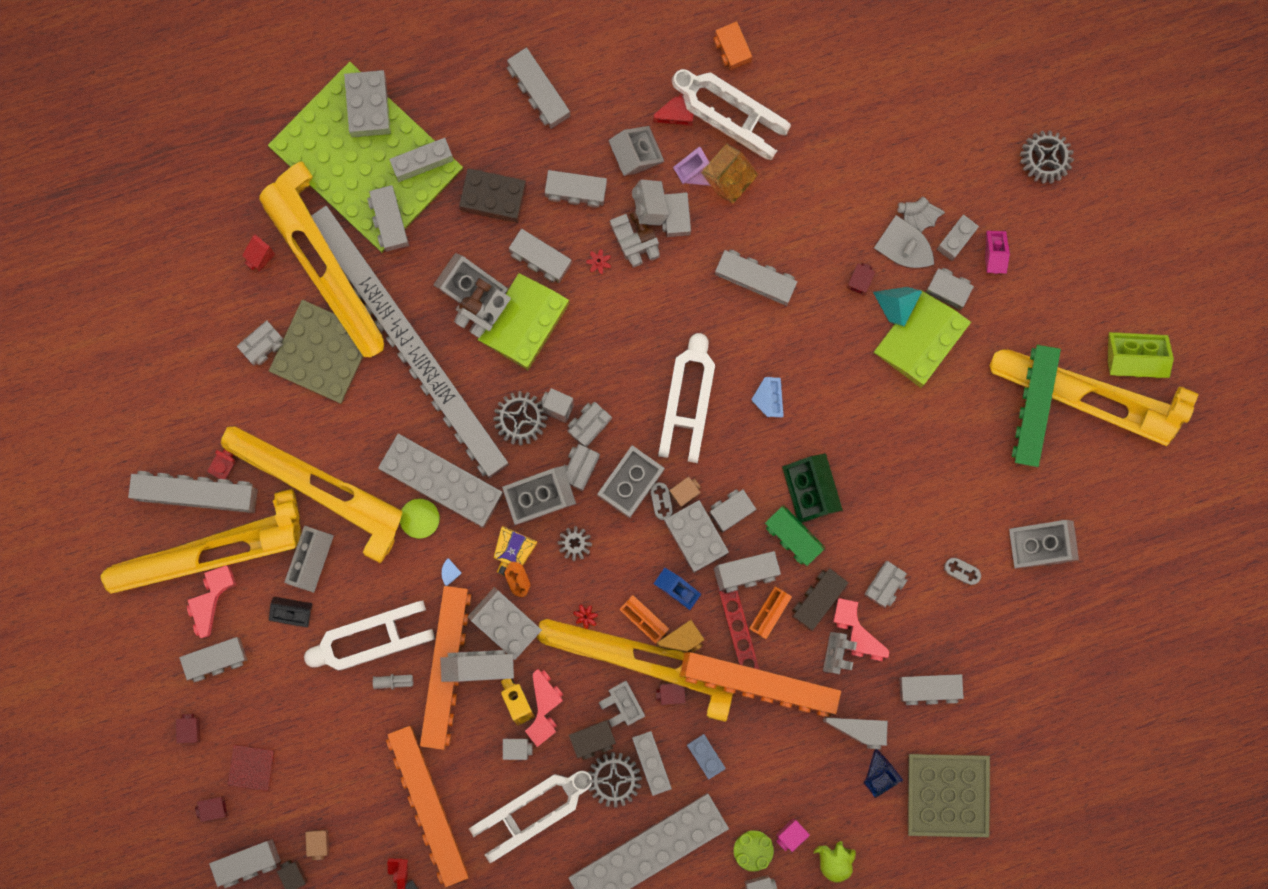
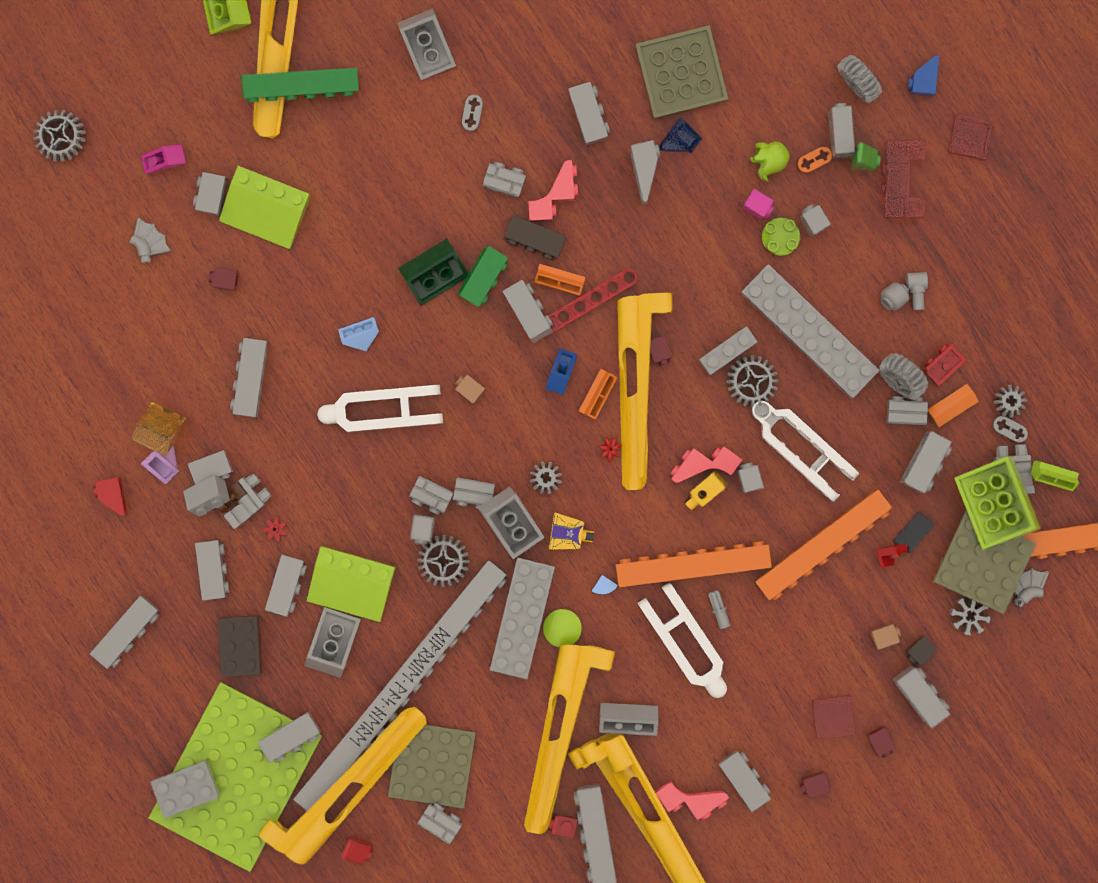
camera: 100 degrees left, 5 degrees up
black slope [269,597,313,628] -> none
light grey brick [390,138,454,182] -> none
light grey piece [440,650,514,682] -> none
light grey hips [454,278,511,338] -> none
light grey brick [468,587,542,660] -> none
orange beam [504,562,531,597] -> none
dark brown brick [569,720,616,760] -> none
light grey brick [597,445,665,519] -> none
light grey plate [599,681,645,727] -> none
light grey slope [608,126,664,176] -> none
light grey beam [651,483,672,520] -> none
pearl gold slope [657,620,704,653] -> none
light grey brick [664,500,729,573] -> none
white piece [672,69,791,160] -> none
orange brick [679,652,841,718] -> none
sand blue brick [686,734,726,779] -> none
light grey brick [709,489,756,533] -> none
orange brick [713,22,752,70] -> none
light grey plate [823,632,857,674] -> none
teal slope [873,287,922,326] -> none
light grey shield [874,215,934,268] -> none
light grey brick [936,214,979,261] -> none

